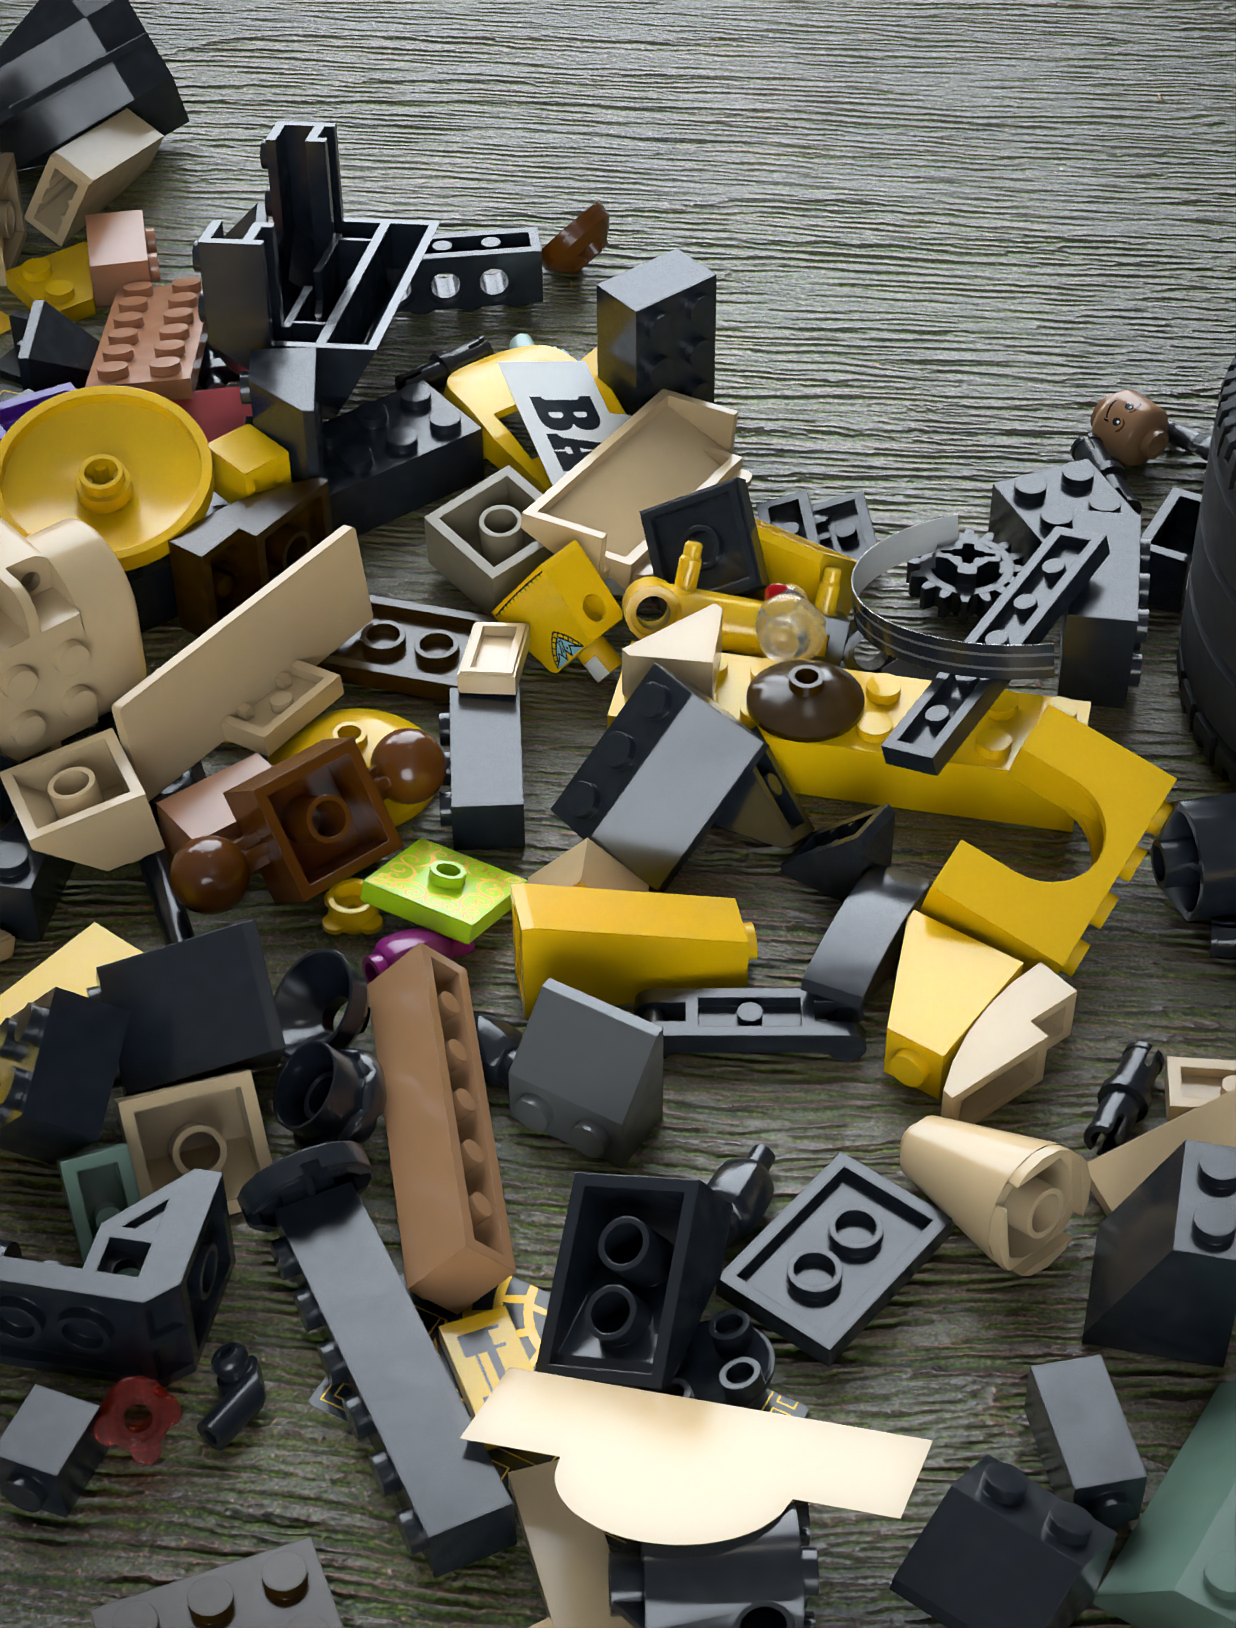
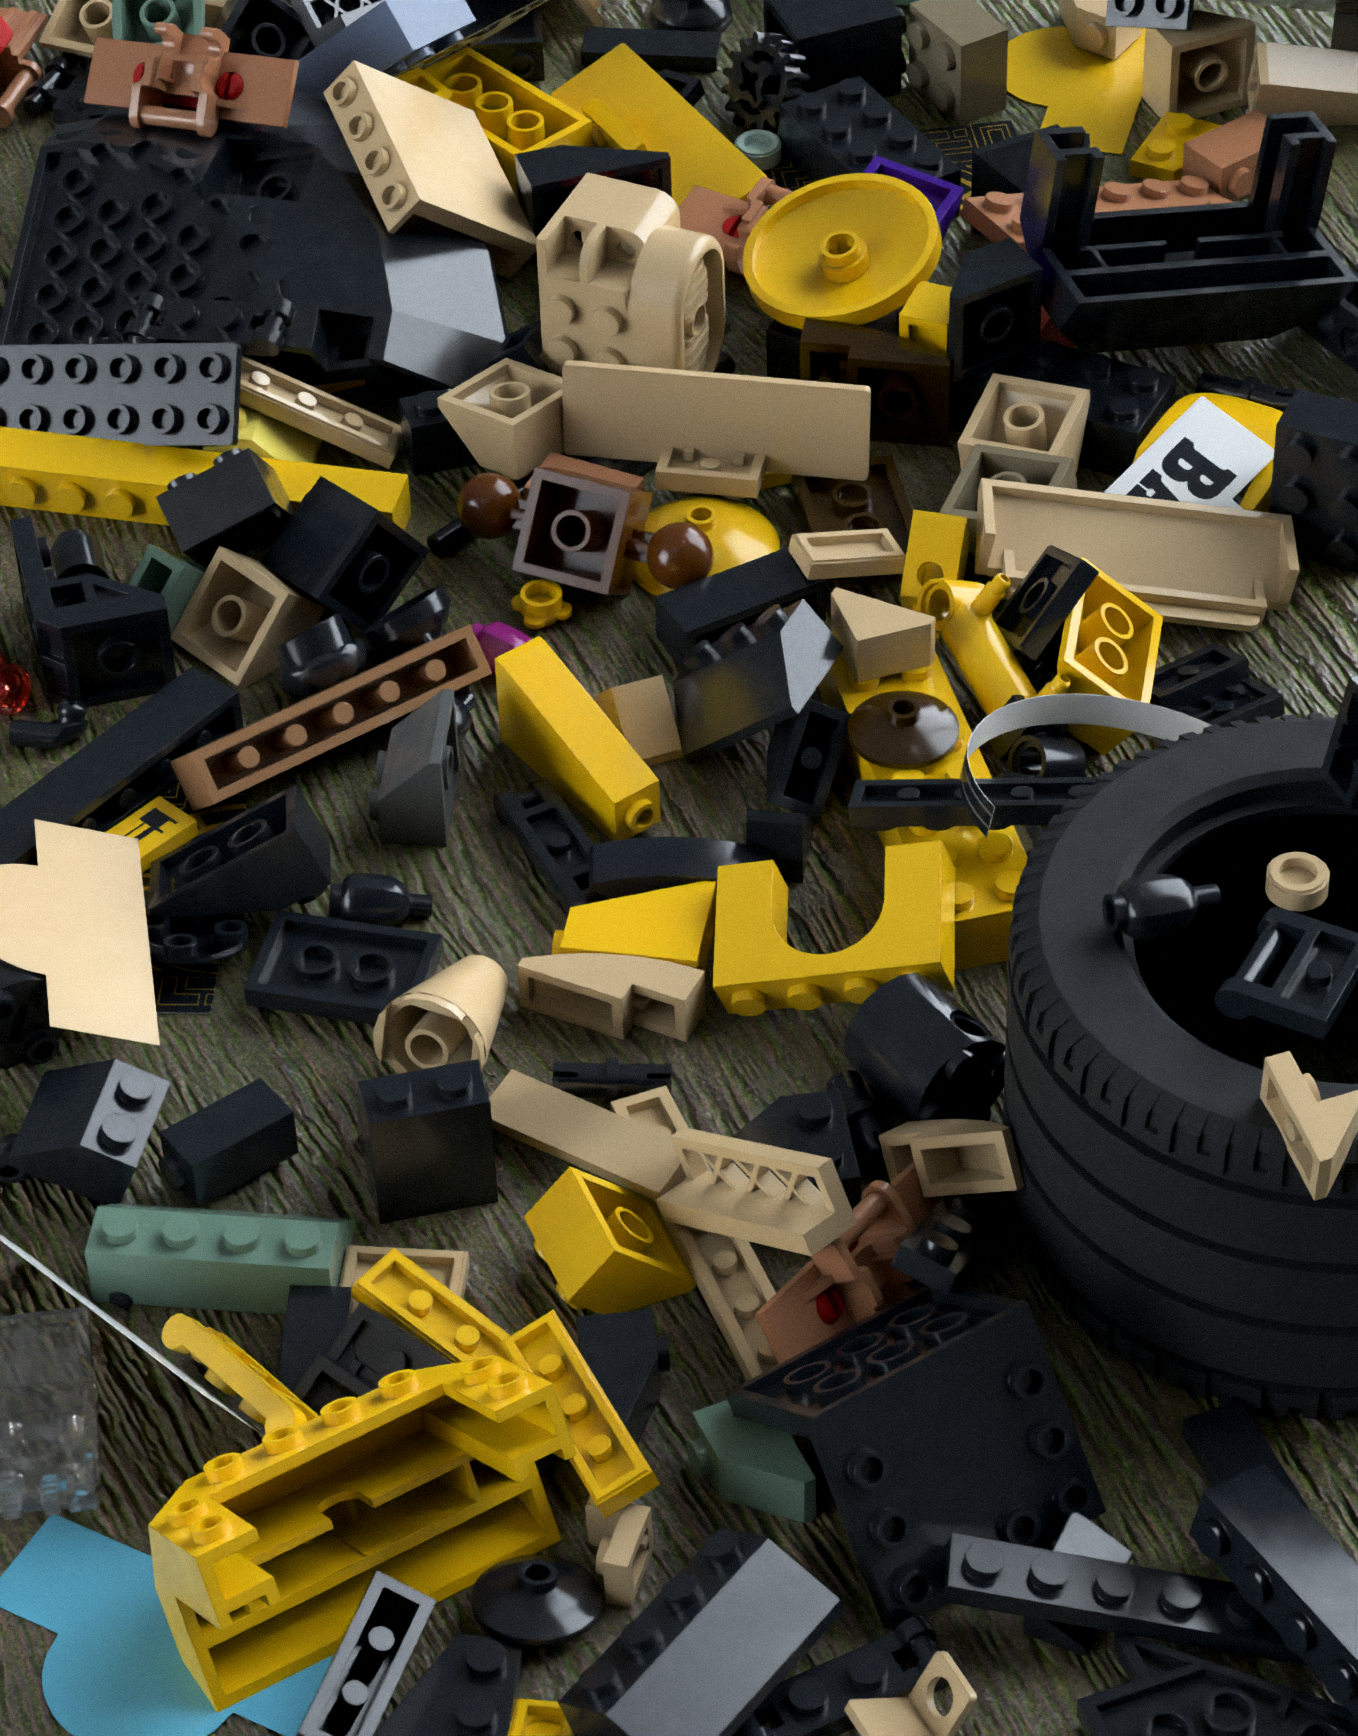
camera: 65 degrees right, 0 degrees up
black tile [237,1141,373,1232] -> none
lime plate [360,838,528,944] -> none
clear animal [755,583,827,663] -> none
none -> tan slope [957,373,1090,474]

